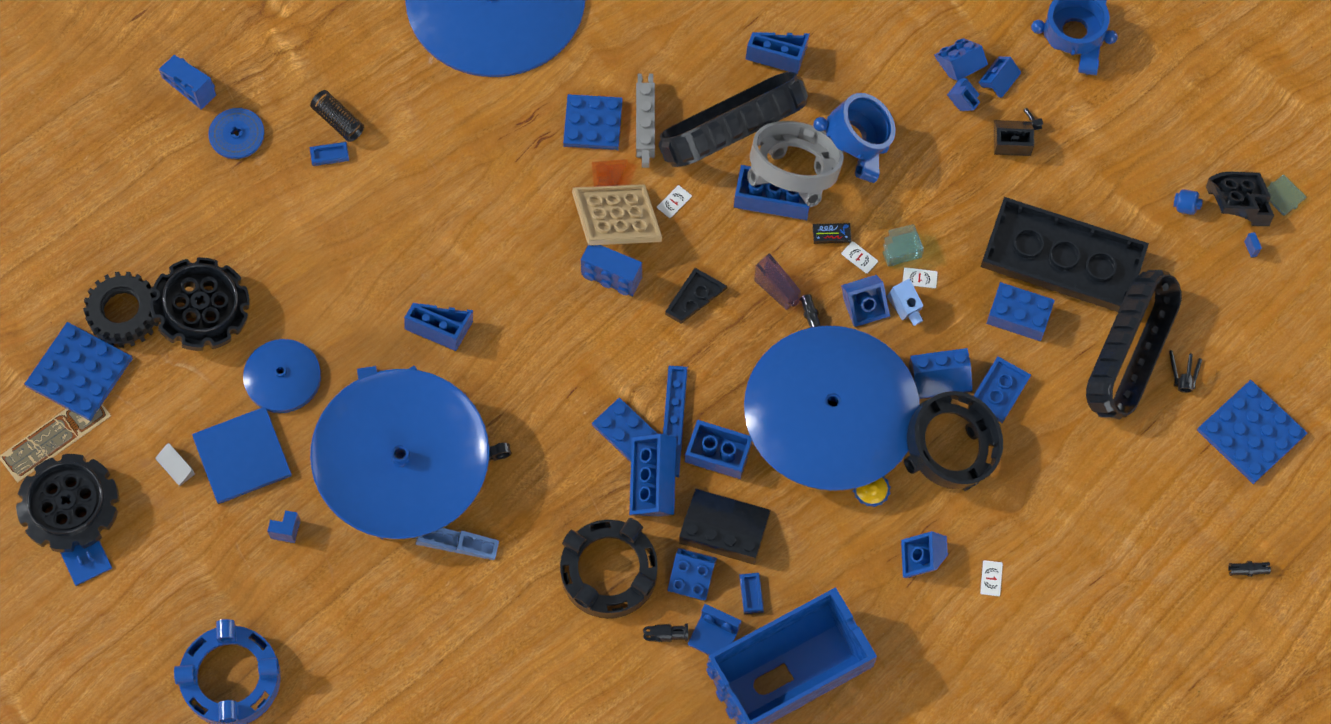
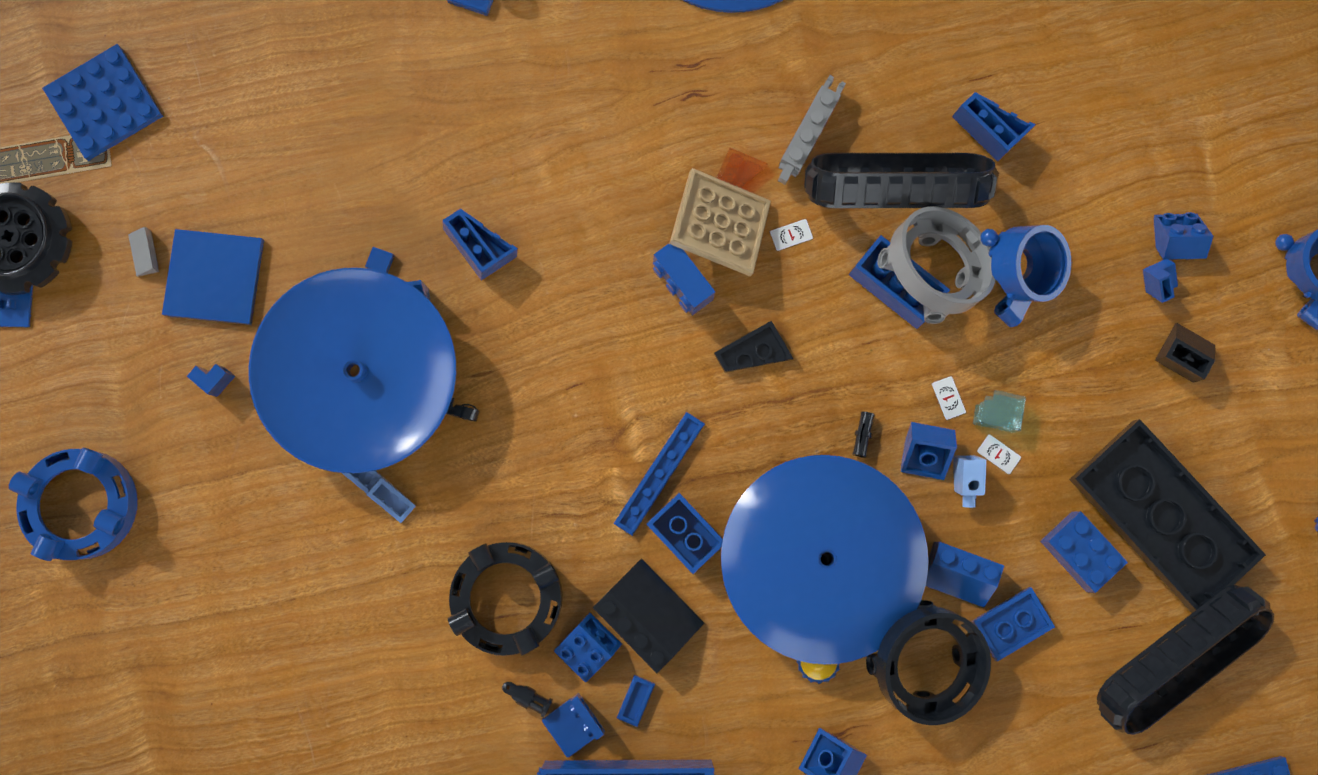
camera: 25 degrees right, 15 degrees up
black tyre [83,272,159,348] -> none
black piece [150,257,250,351] -> none
blue dish [243,339,321,413] -> none
blue plate [563,94,623,150] -> none
blue plate [592,398,658,462] -> none
blue slope [629,434,676,516] -> none
slope [754,253,801,310] -> none
black tile [812,223,851,244] -> none
blue panel [978,56,1021,98] -> none
black hand [1024,108,1043,130] -> none
black plant [1169,350,1202,393] -> none

